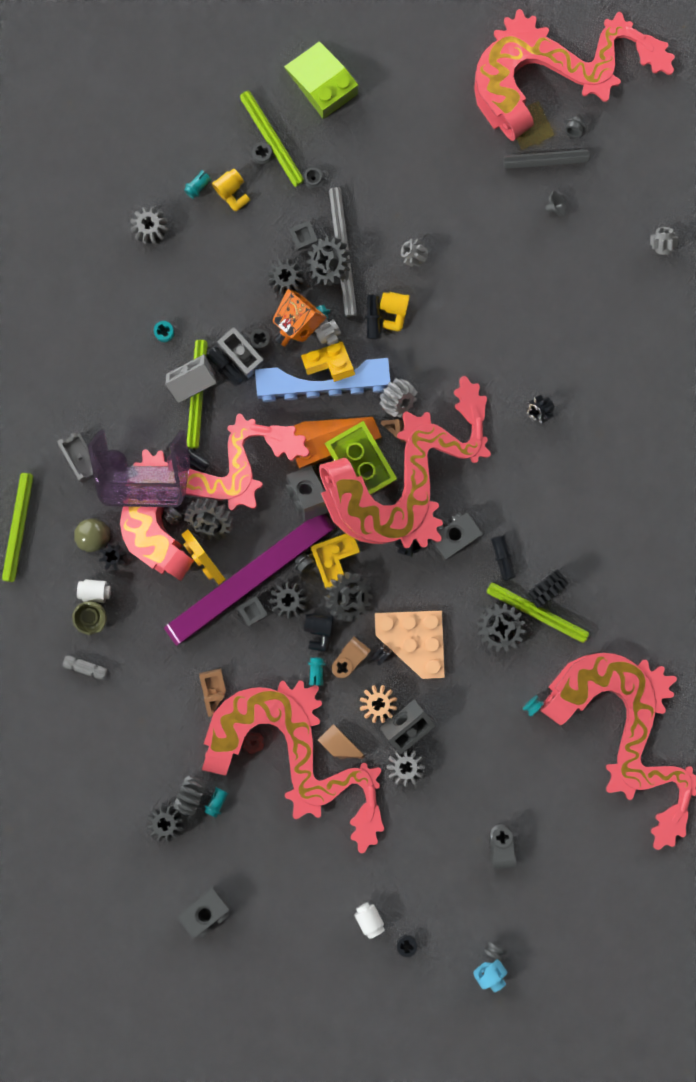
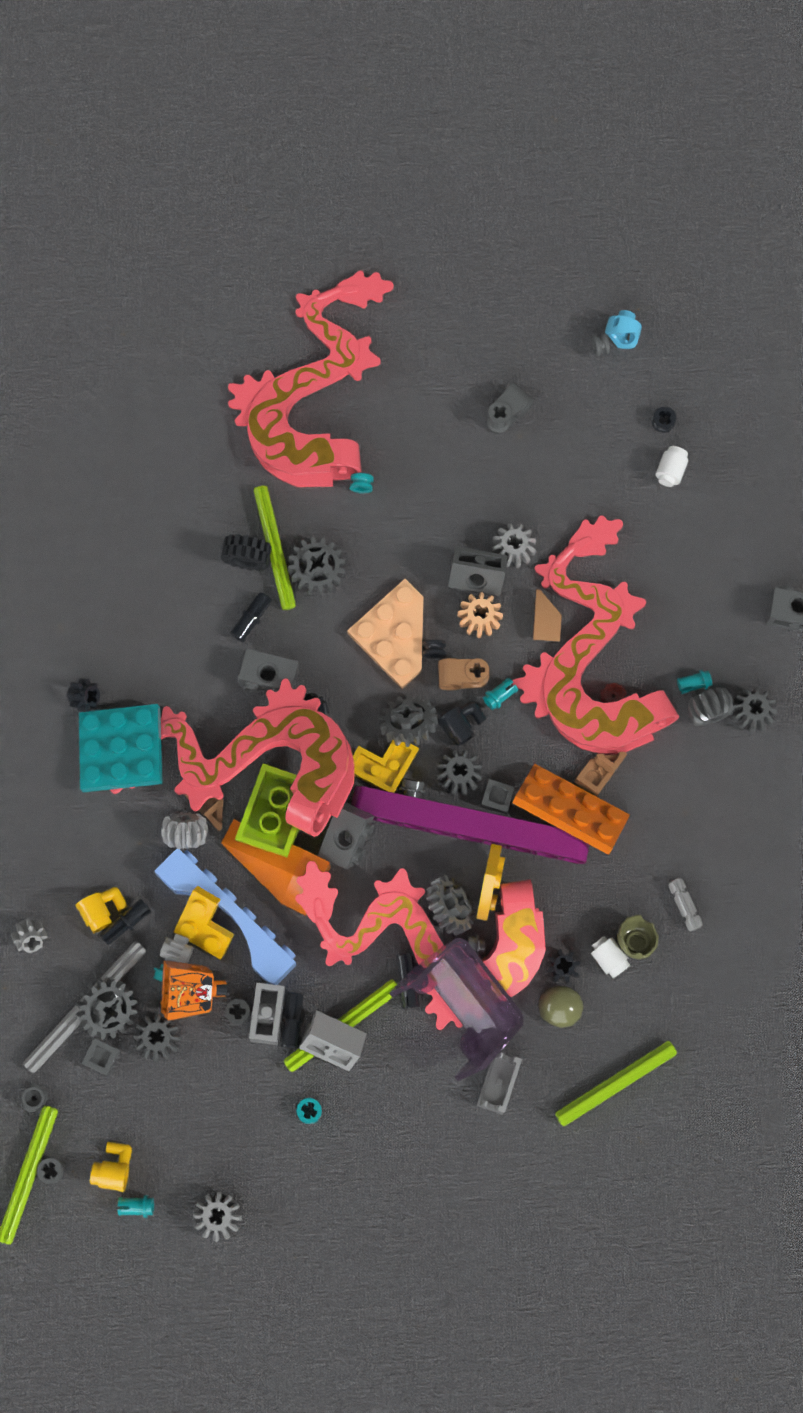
camera: 135 degrees left, 10 degrees down
none -> teal plate [79,704,163,792]
none -> orange plate [512,764,630,855]

